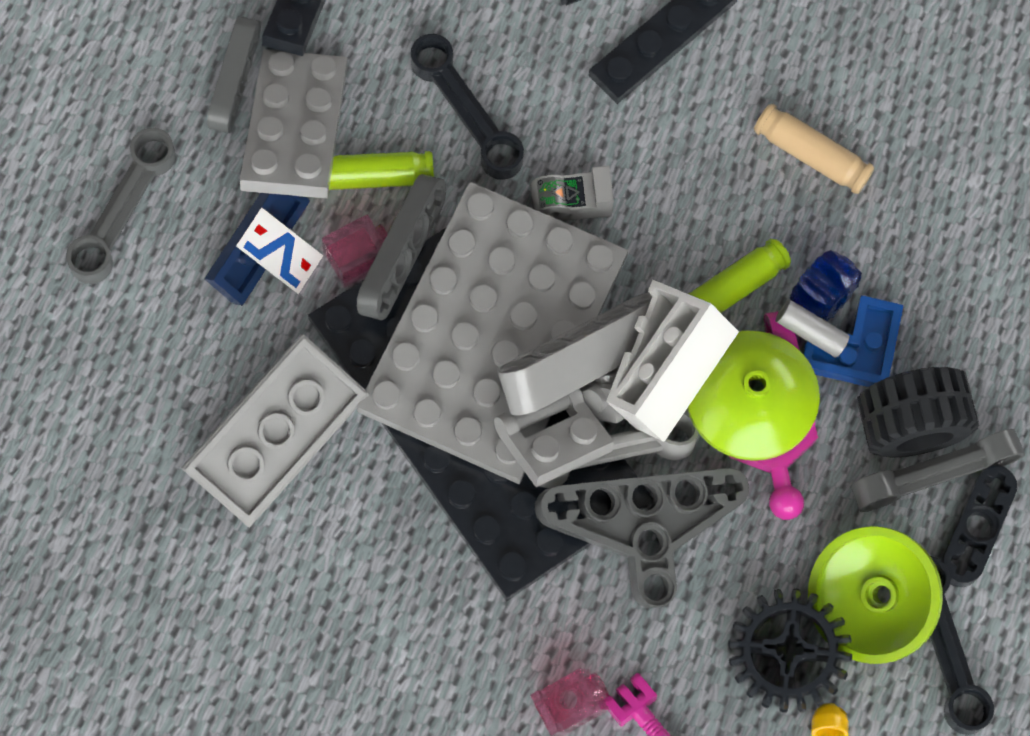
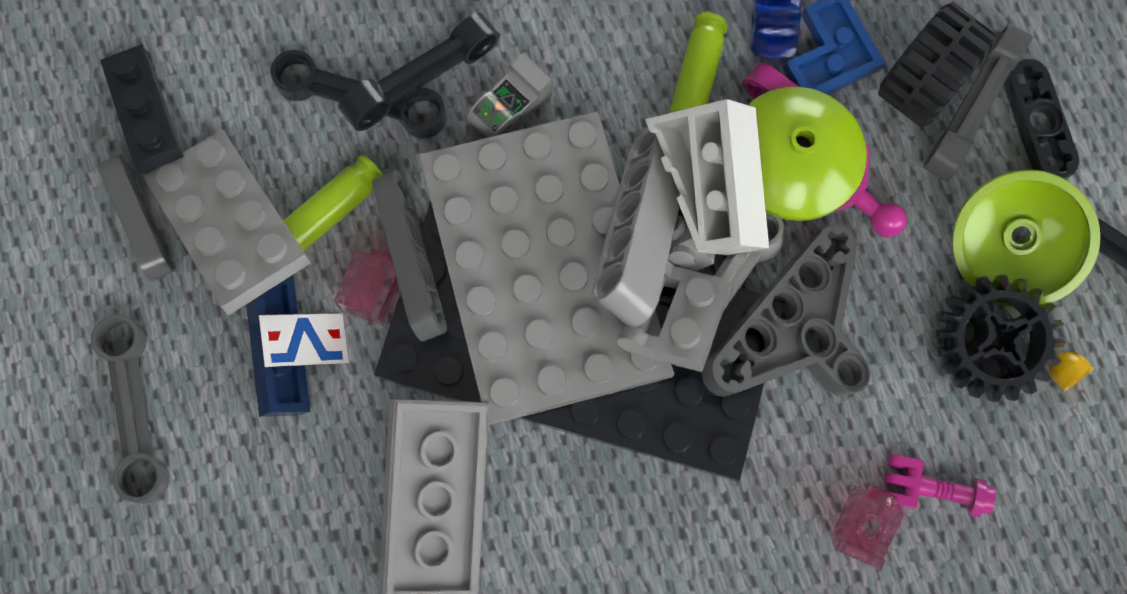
camera: 40 degrees left, 5 degrees up
light grey hinge [775,299,850,358] -> none
none -> black piece [338,13,500,131]

